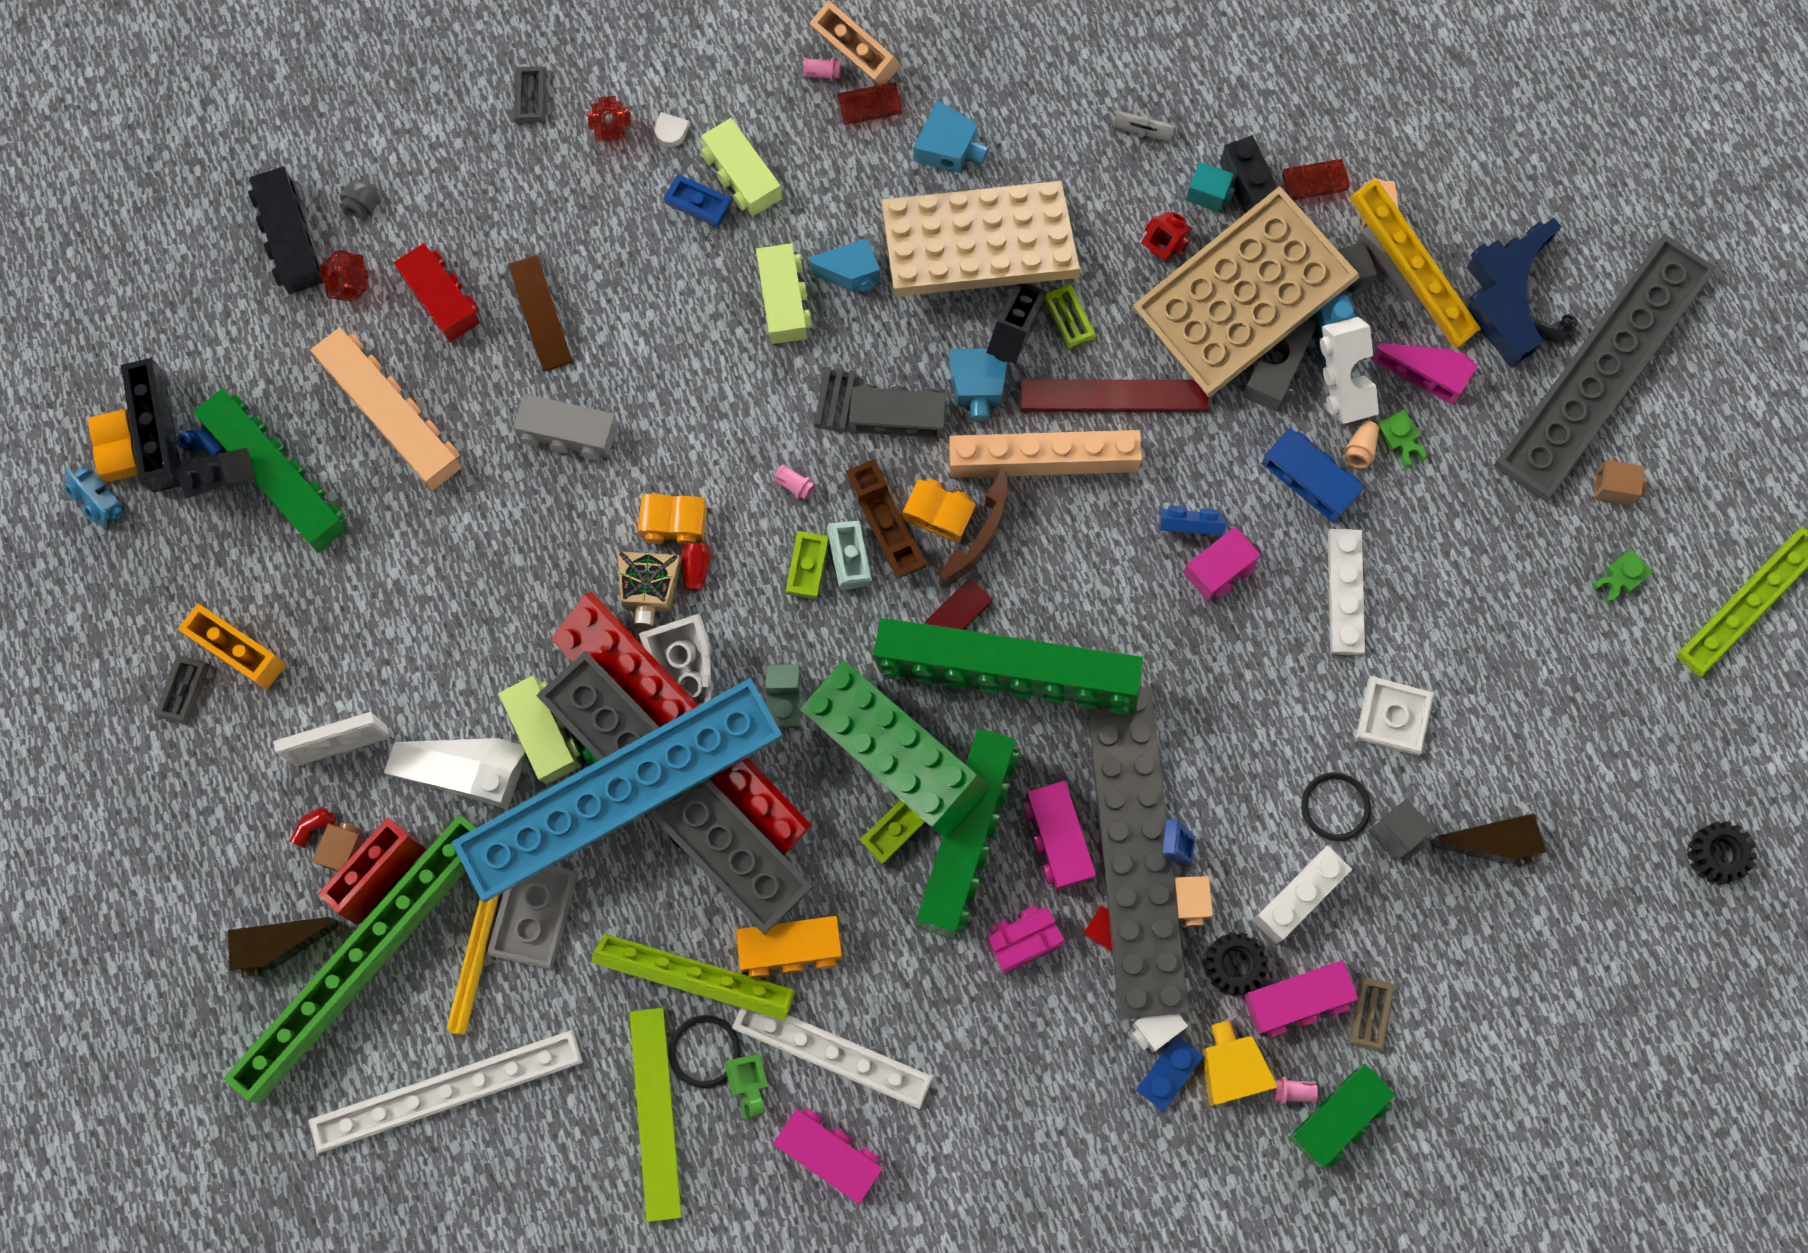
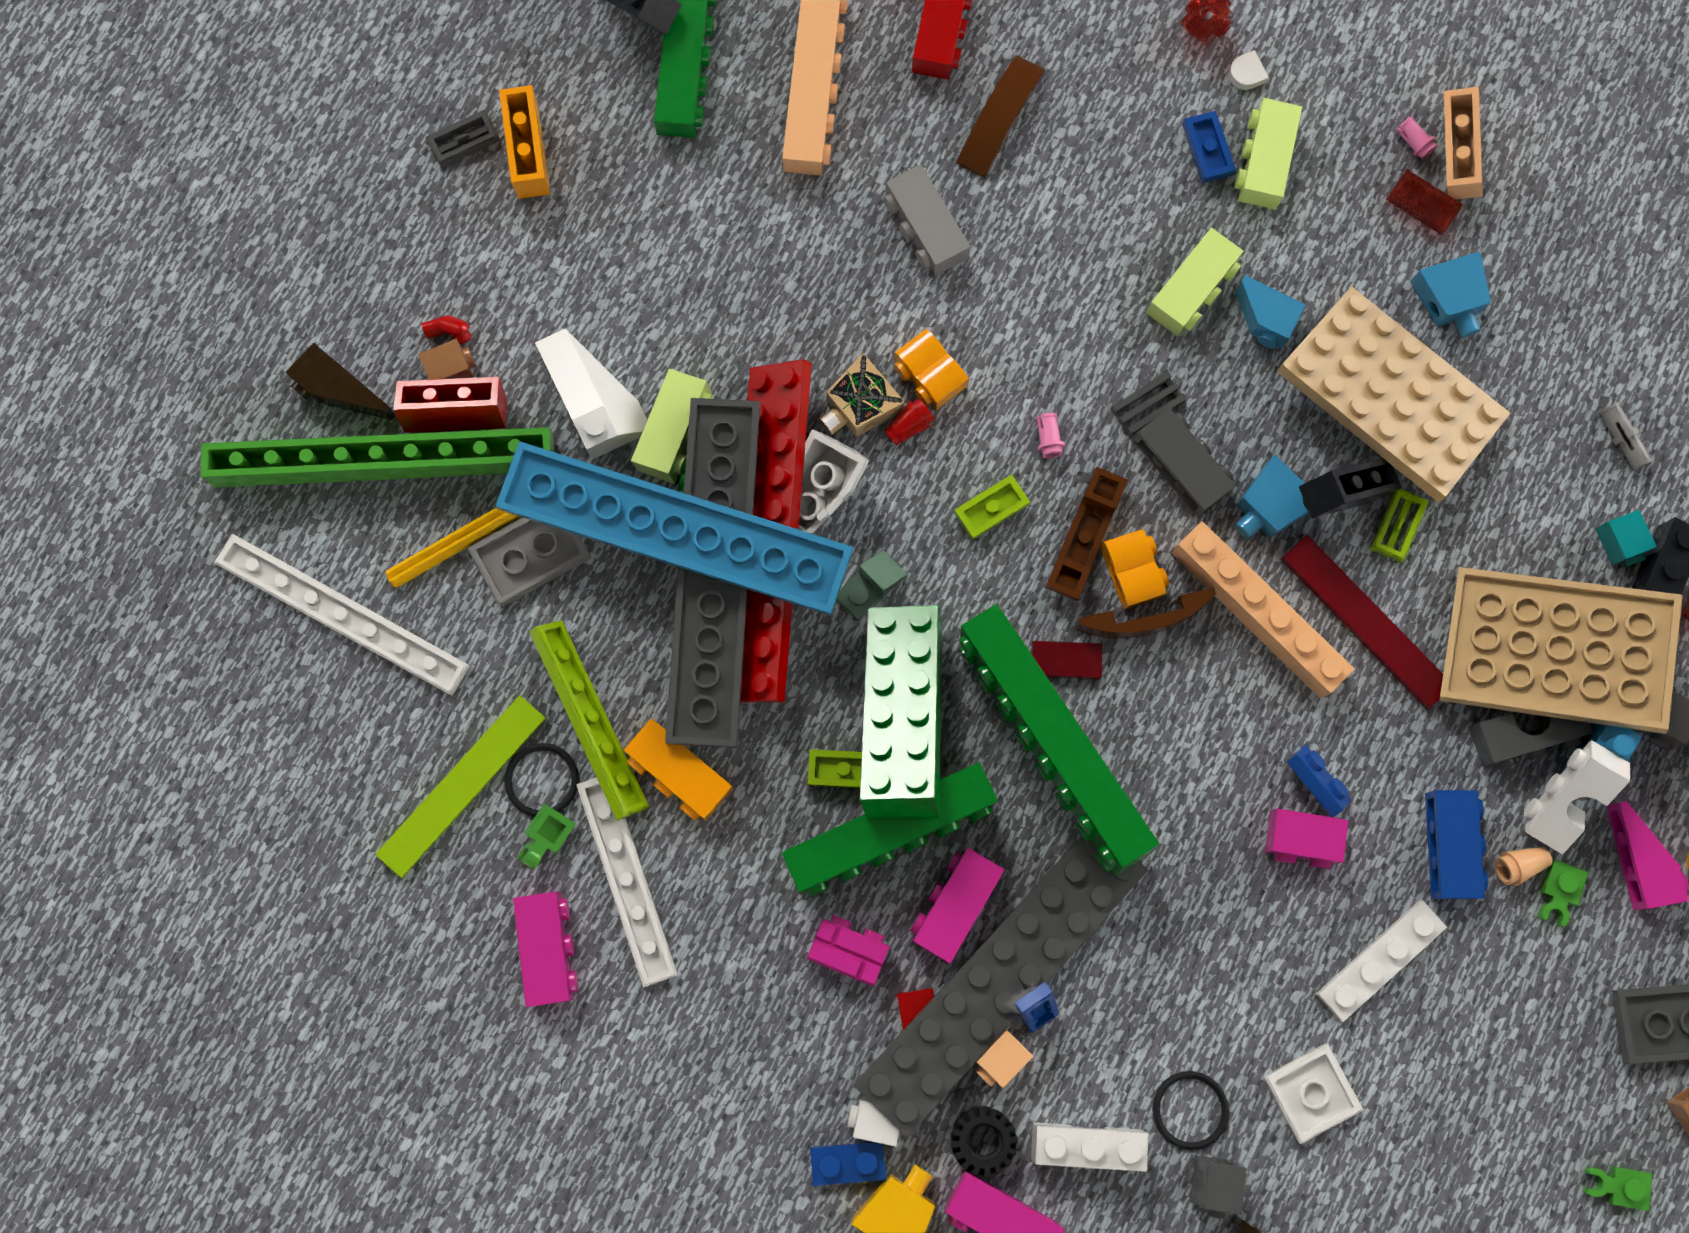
camera: 45 degrees right, 5 degrees up
white tile [273,712,390,766] -> none
light aqua brick [827,521,872,590] -> none
red brick [1141,211,1193,260] -> none

